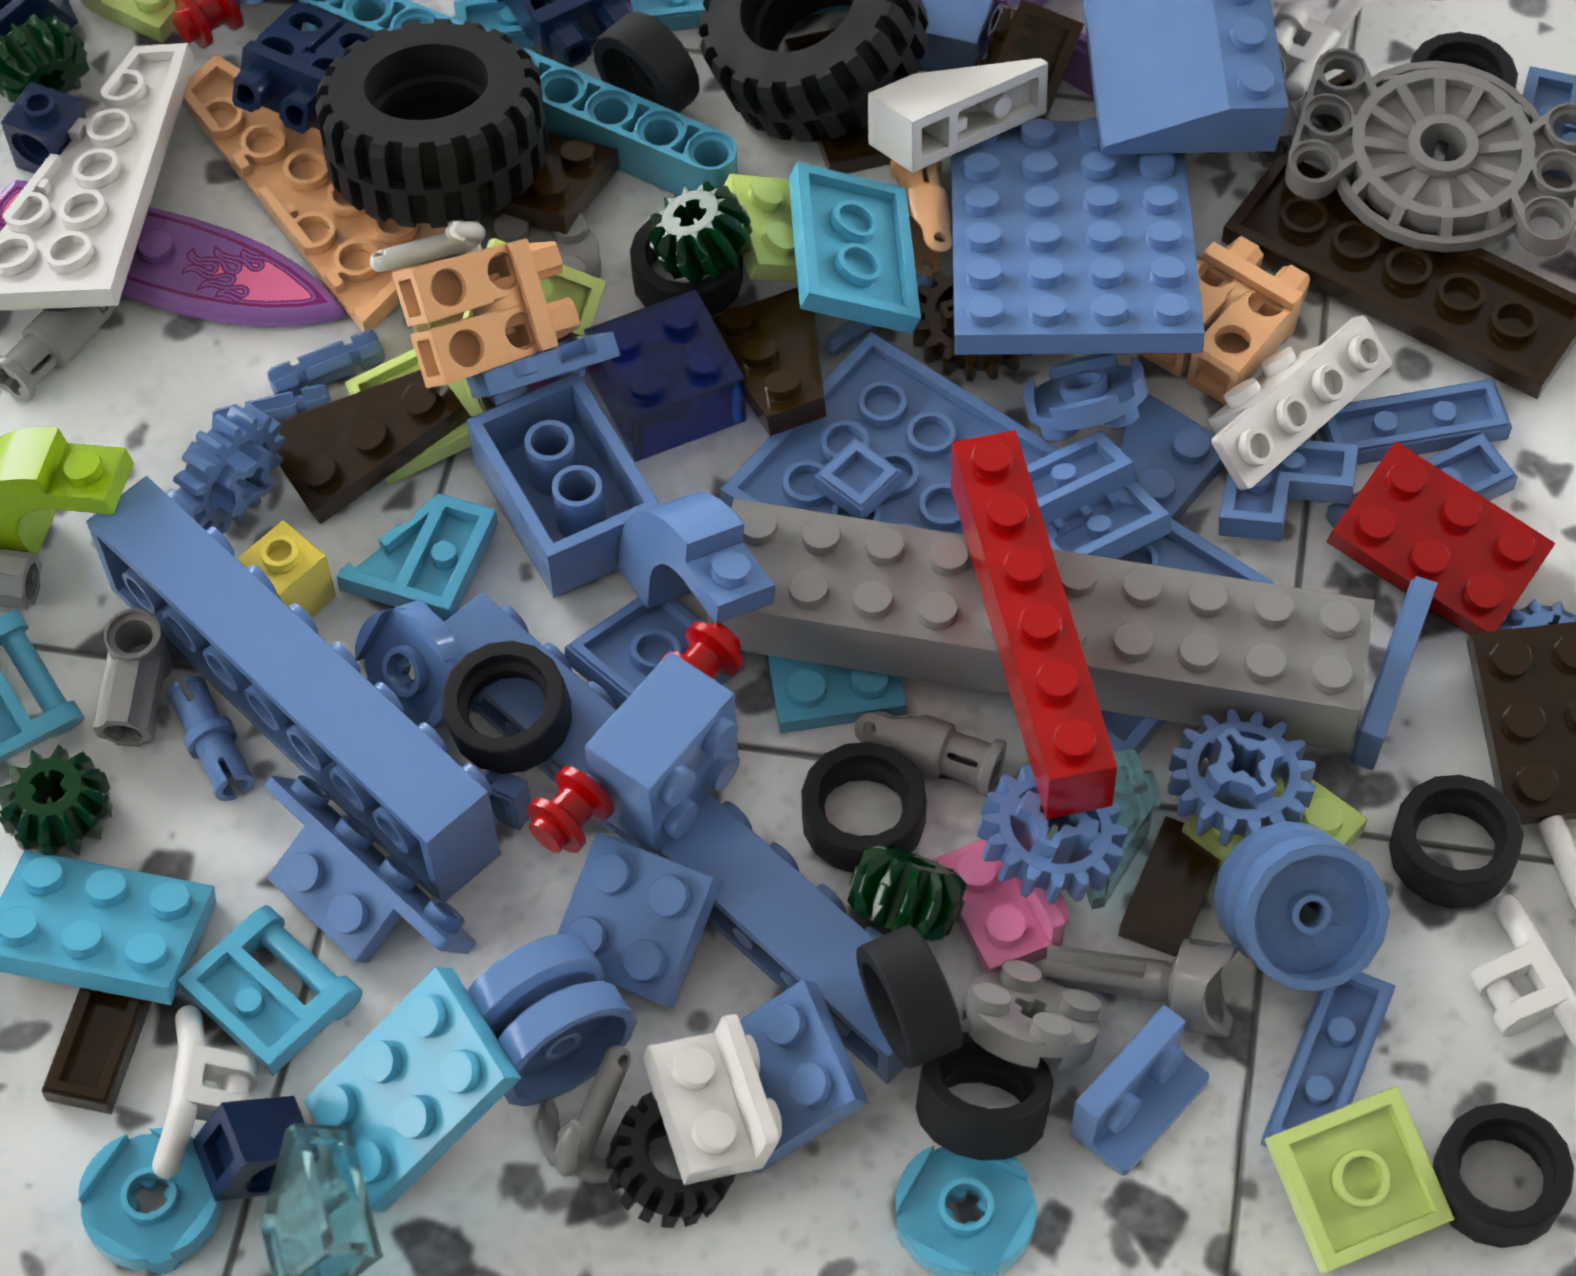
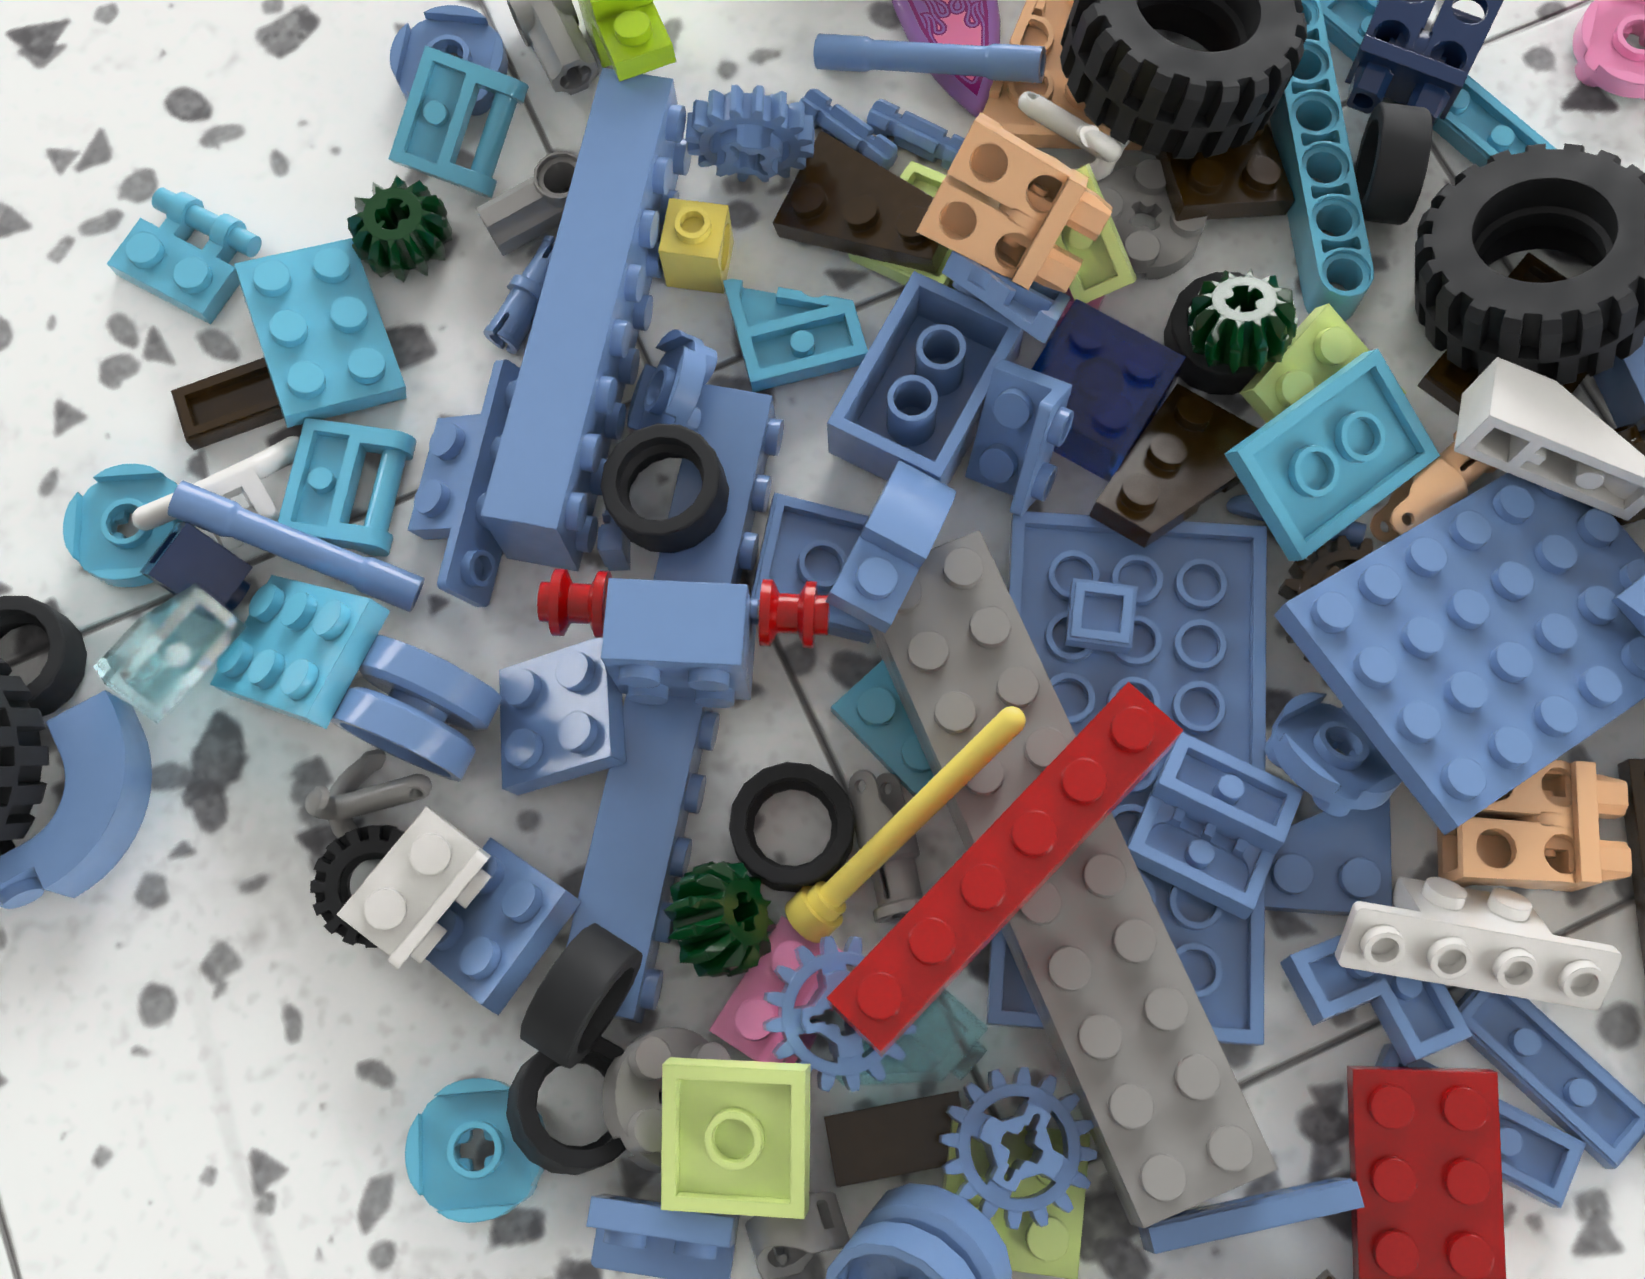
camera: 60 degrees right, 15 degrees up
none -> medium blue piece [168,481,425,612]
none -> yellowish green plate [661,1057,811,1219]
none -> light yellow piece [785,706,1026,943]
none -> medium blue piece [813,33,1046,83]
none -> medium blue bracket [965,359,1074,517]

